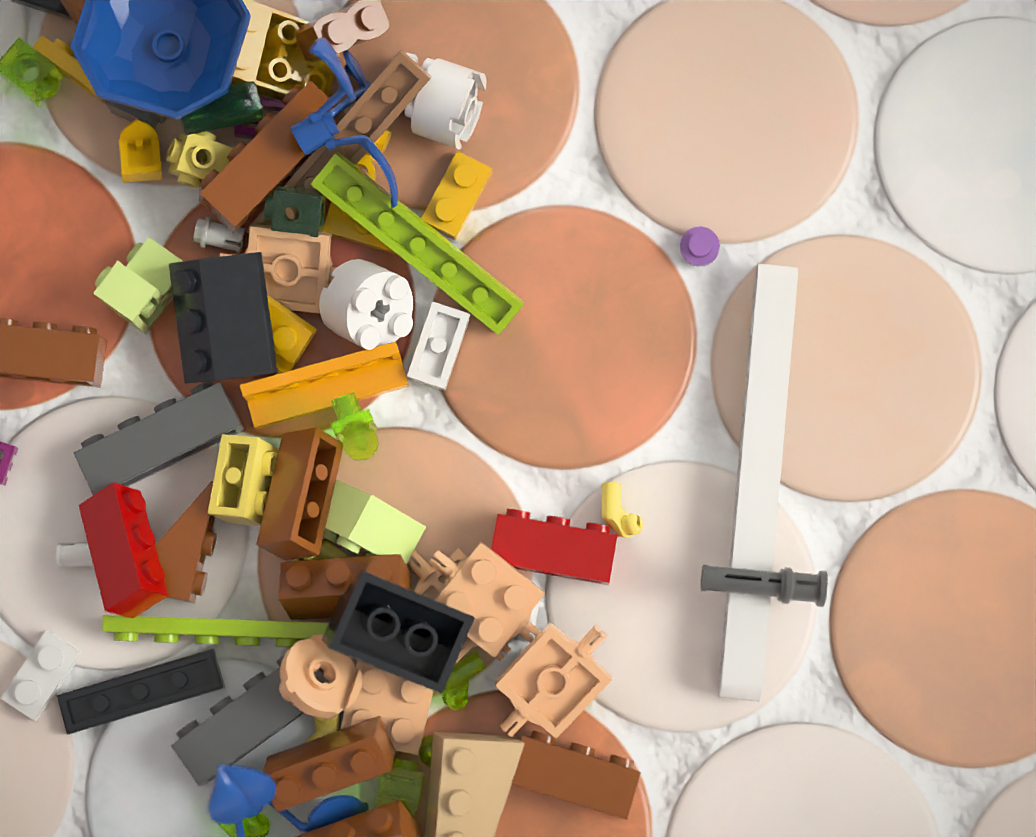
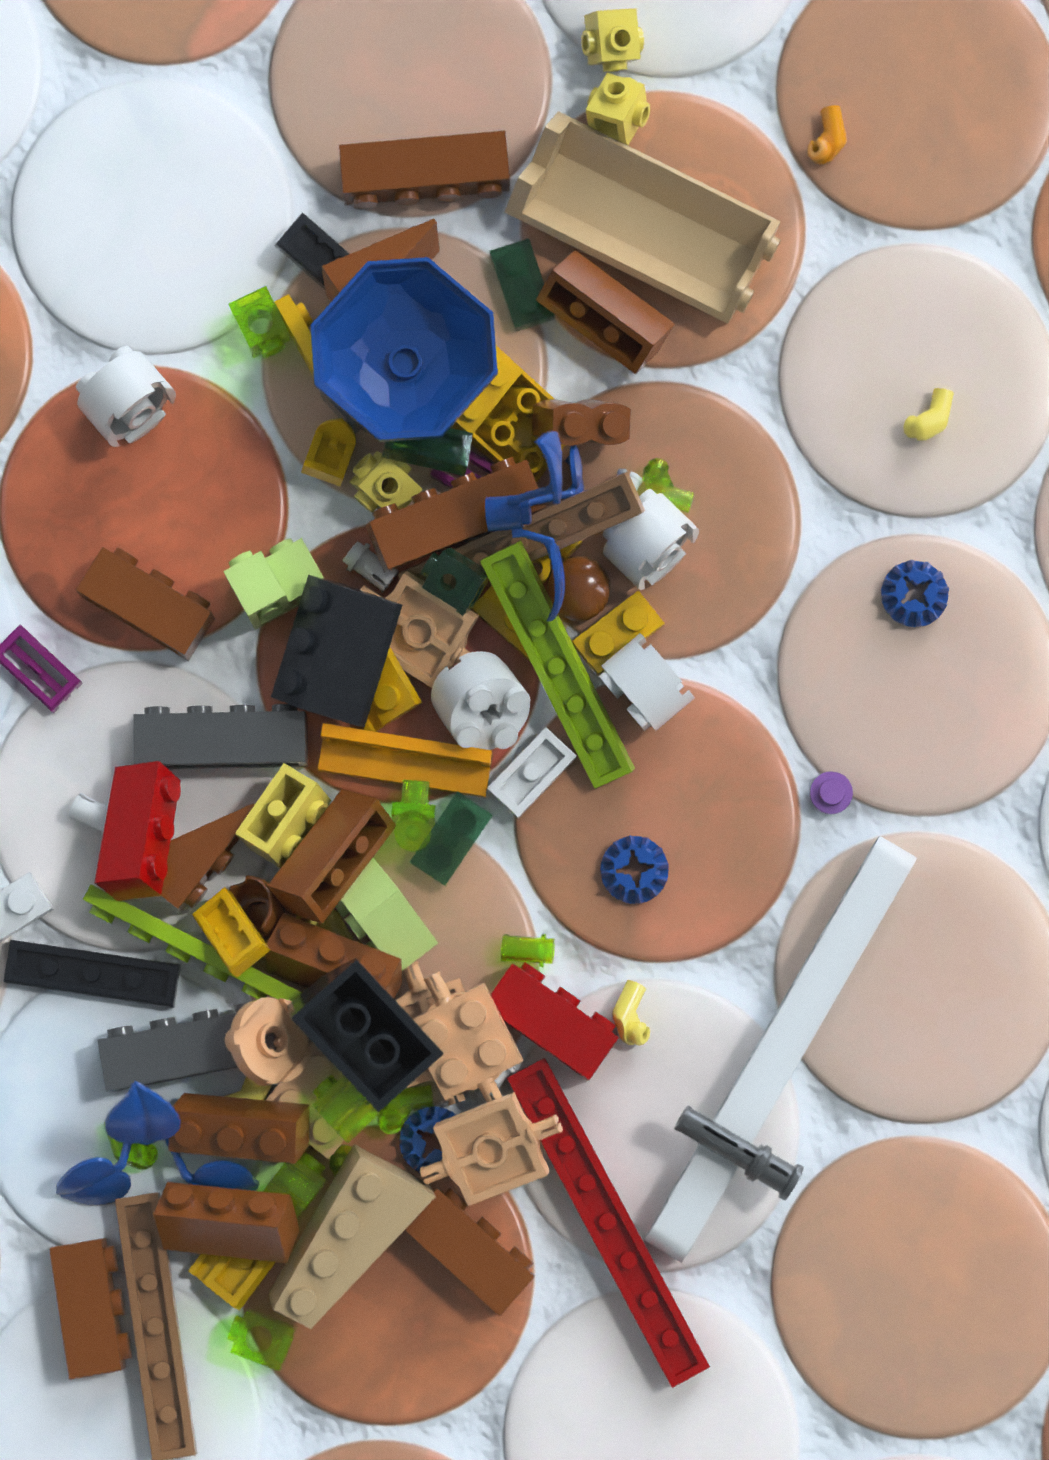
camera: 20 degrees right, 0 degrees up
none -> yellow plate [192,887,270,978]
none -> dark orange hair [229,875,285,941]
none -> clear neon green brick [311,1074,380,1144]
none -> blue gear [399,1106,456,1173]
none -> clear green plate [410,791,493,887]
none -> clear neon green pin [501,934,555,968]
none -> red plate [507,1058,710,1388]
none -> dark orange hair [547,556,611,621]
none -> white brick [599,633,695,731]
none -> blue gear [600,835,669,904]
none -> clear neon green arm [643,458,695,513]
none -> blue gear [881,559,949,627]

